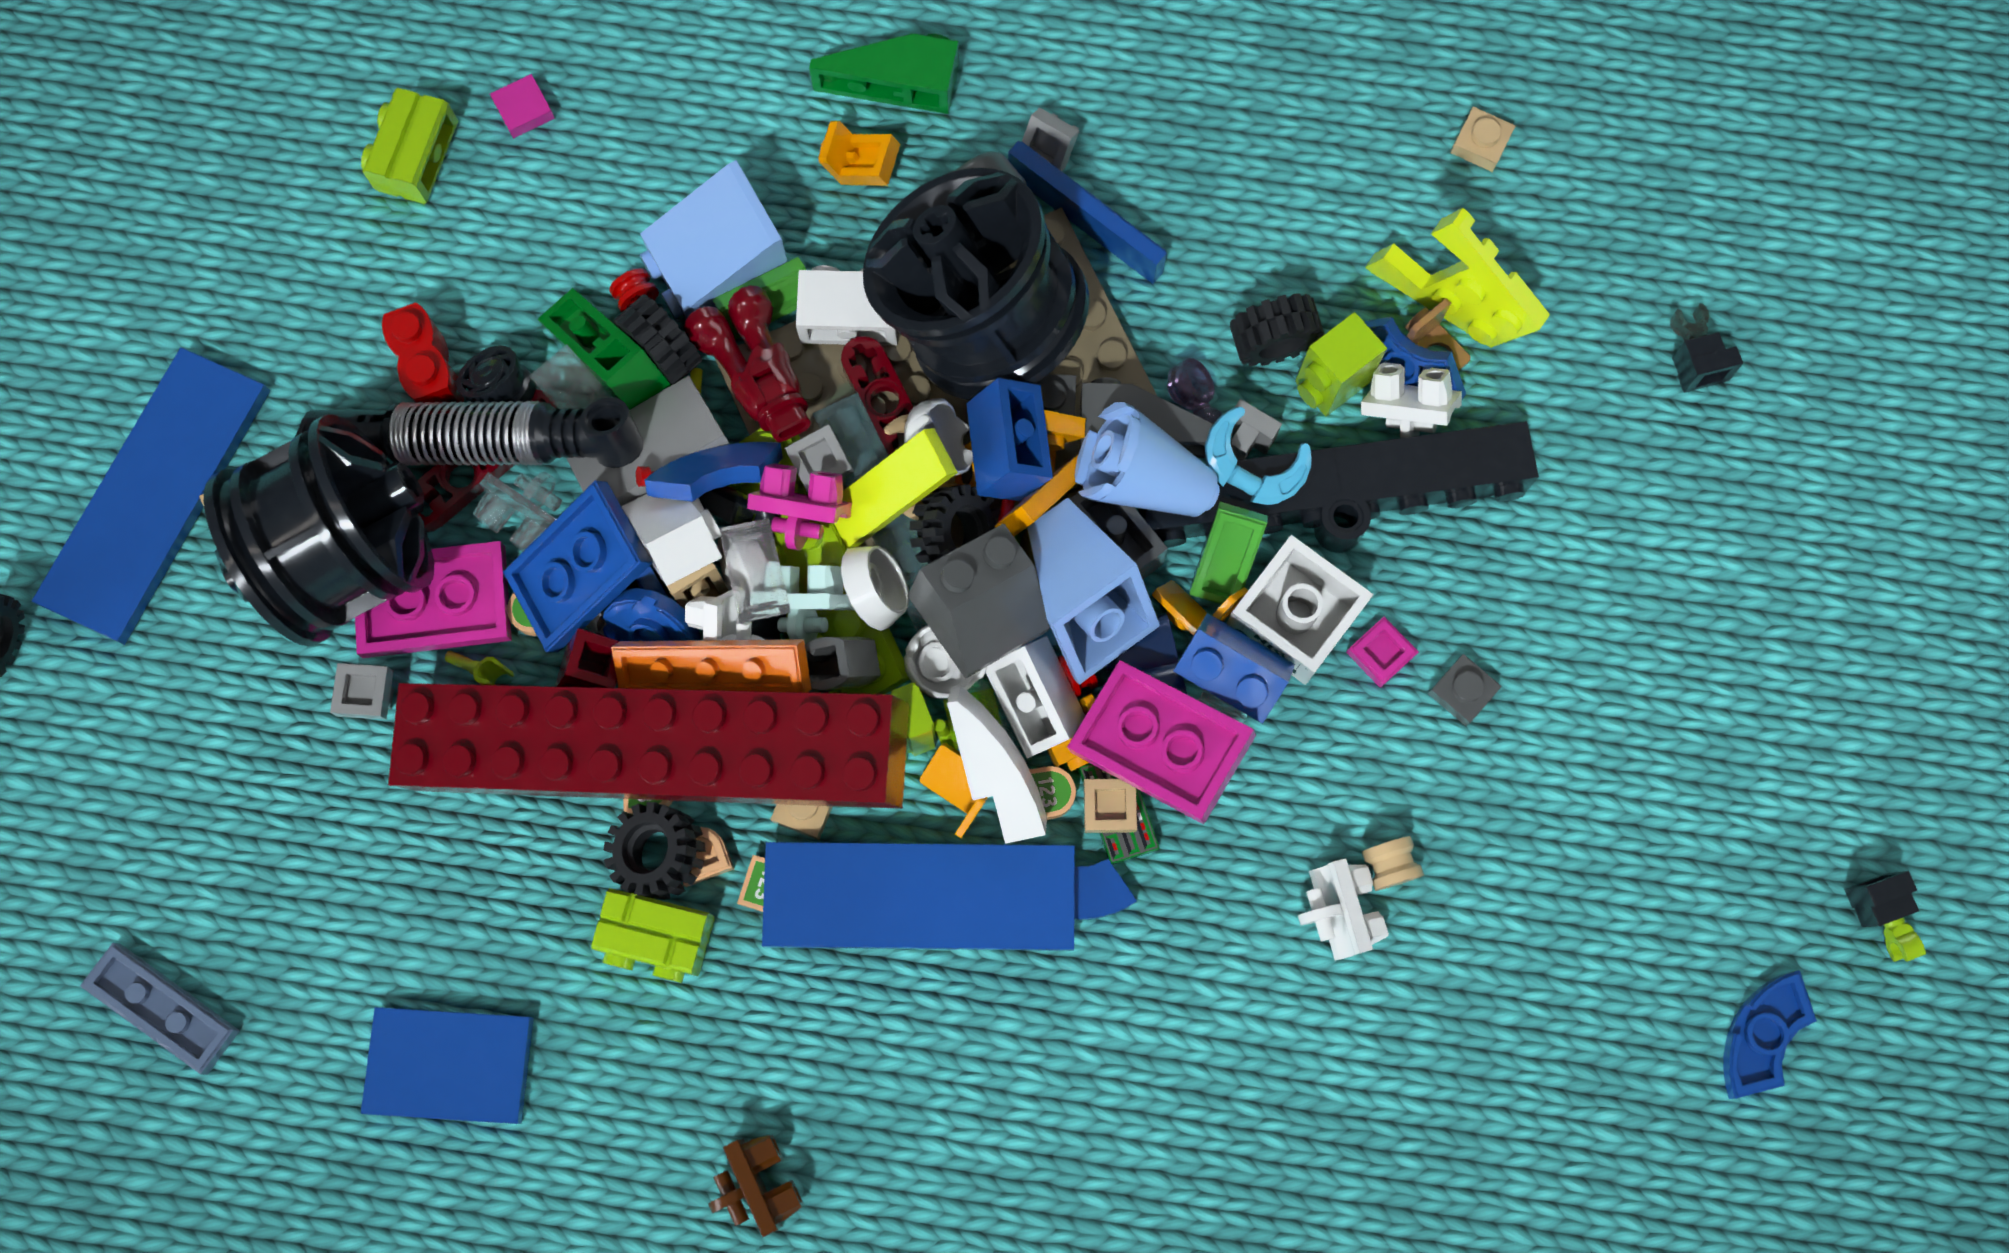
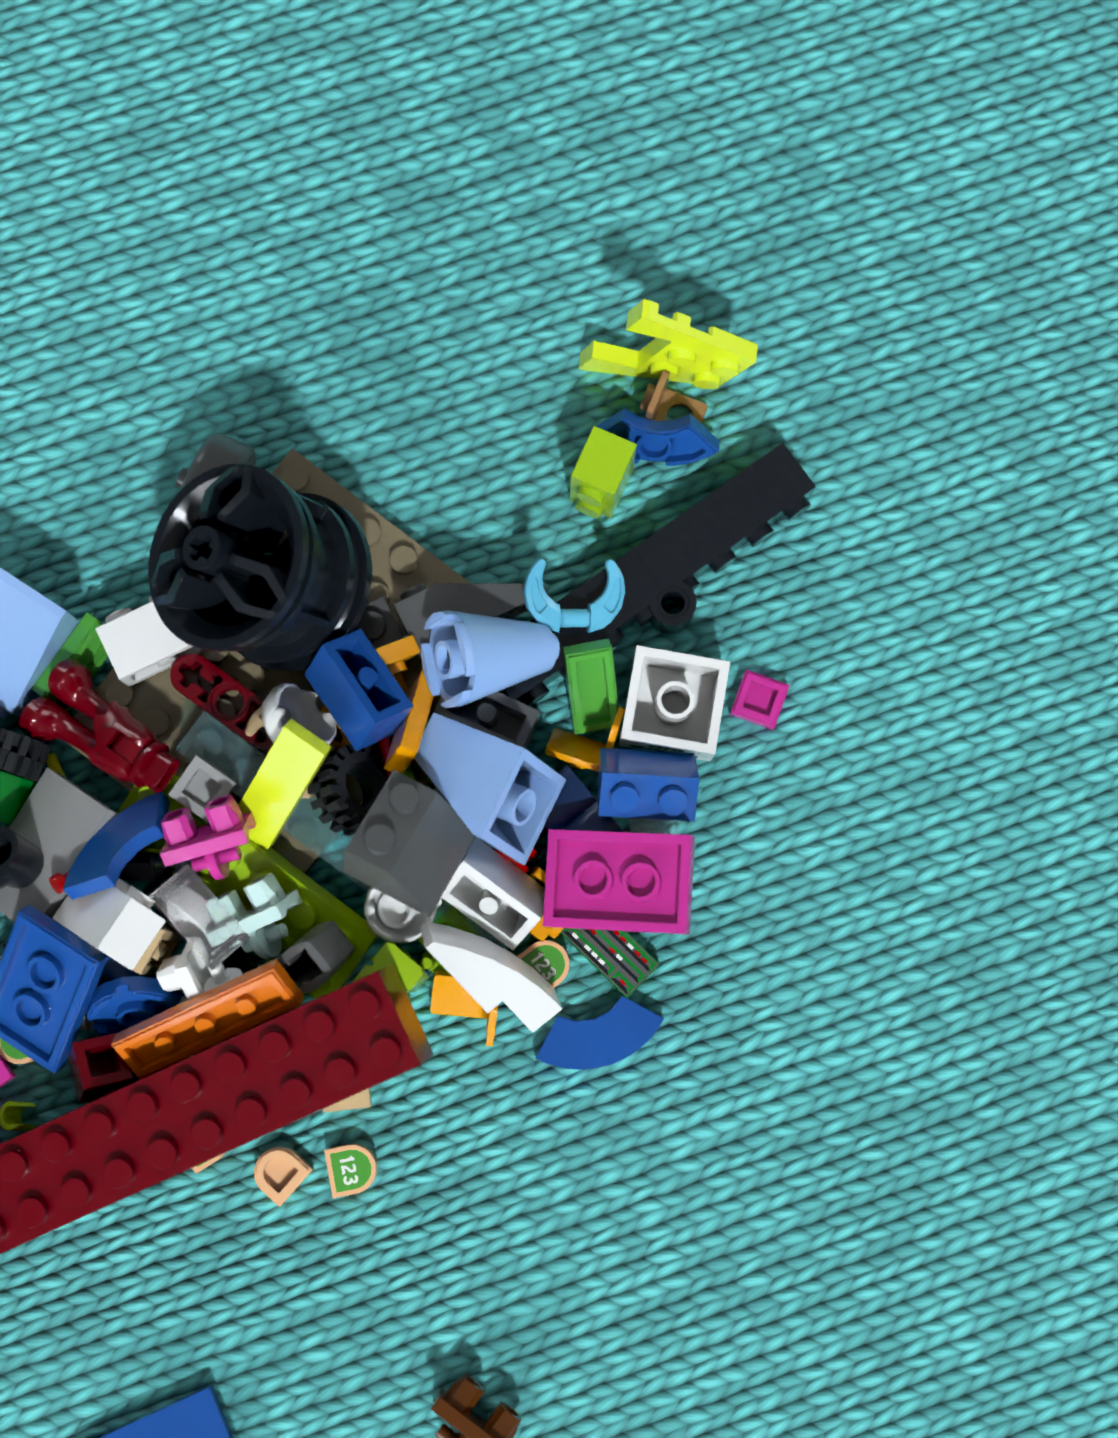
camera: 30 degrees left, 5 degrees up
lime brick [591,888,715,983] -> none
black tyre [603,802,706,900] -> none
blue tile [762,842,1075,951] -> none
green slope [809,33,959,114] -> none
light orange bracket [818,121,901,186] -> none
white hat [841,546,909,631] -> none
blue tile [1008,140,1167,284] -> none
light grey tile [1022,107,1080,171] -> none
tan plate [1083,779,1137,833] -> none
plate [1167,358,1223,424] -> none
black tyre [1230,293,1325,366] -> none
light grey tile [1231,399,1282,460] -> none
white hips [1298,859,1389,961] -> none
white hips [1361,362,1462,438] -> none
tan wheel [1362,836,1424,891] -> none
dark grey plate [1428,654,1502,726] -> none
tan plate [1450,106,1515,172] -> none
black piece [1670,303,1744,393] -> none

